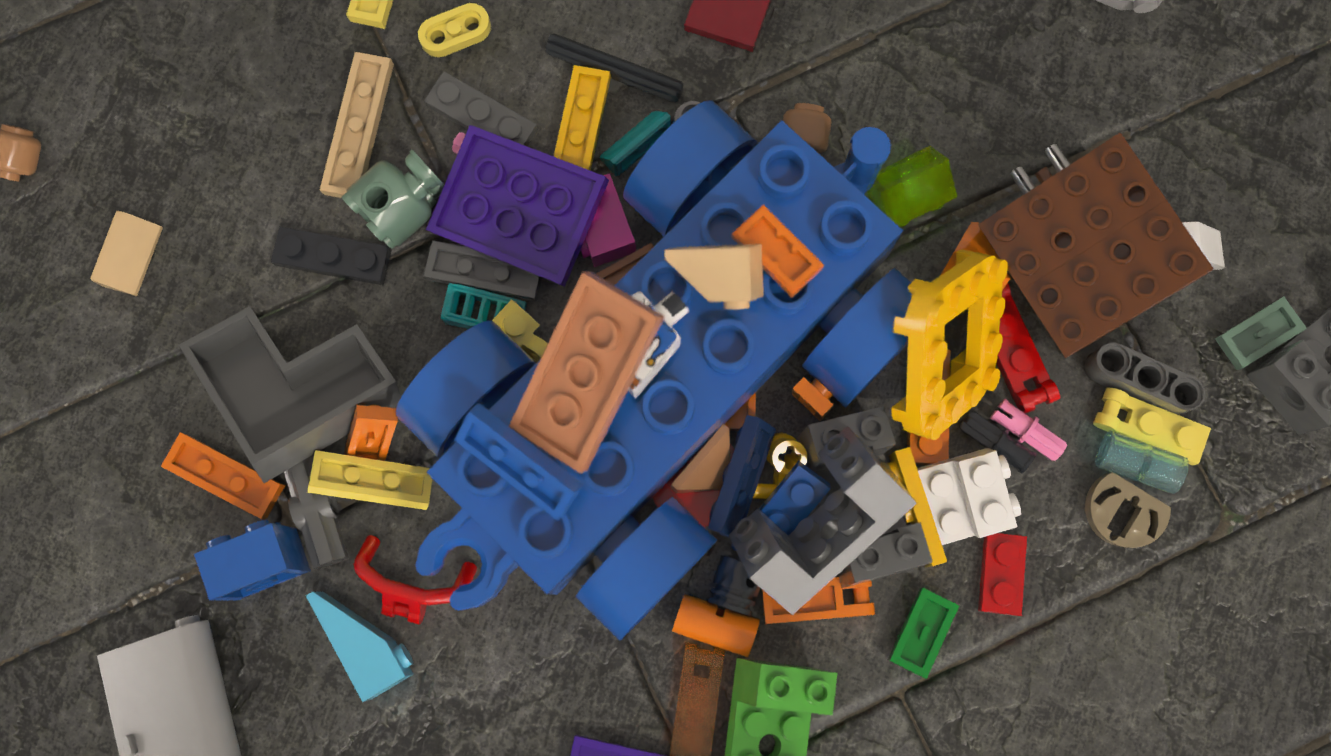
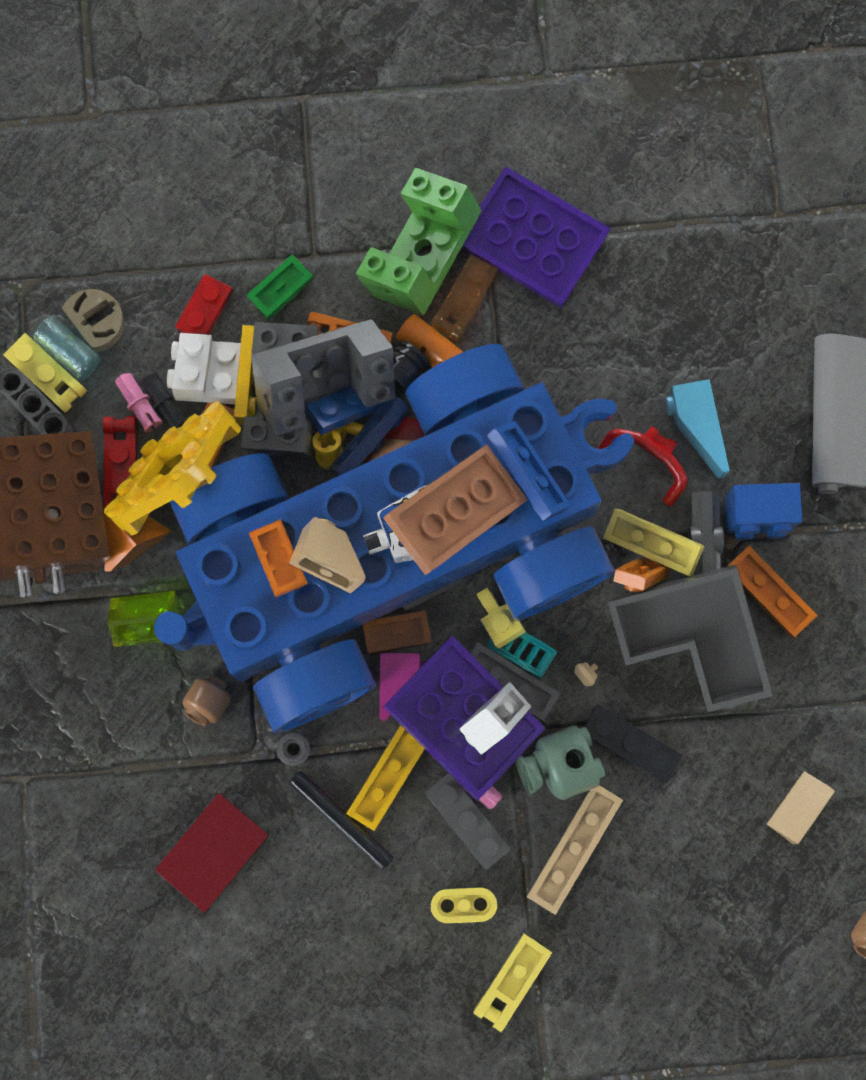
camera: 160 degrees left, 0 degrees up
teal slope [600,111,671,176] -> none
orange plate [792,377,833,421] -> none
none -> white slope [459,682,531,755]
none -> tan rock [574,662,598,686]

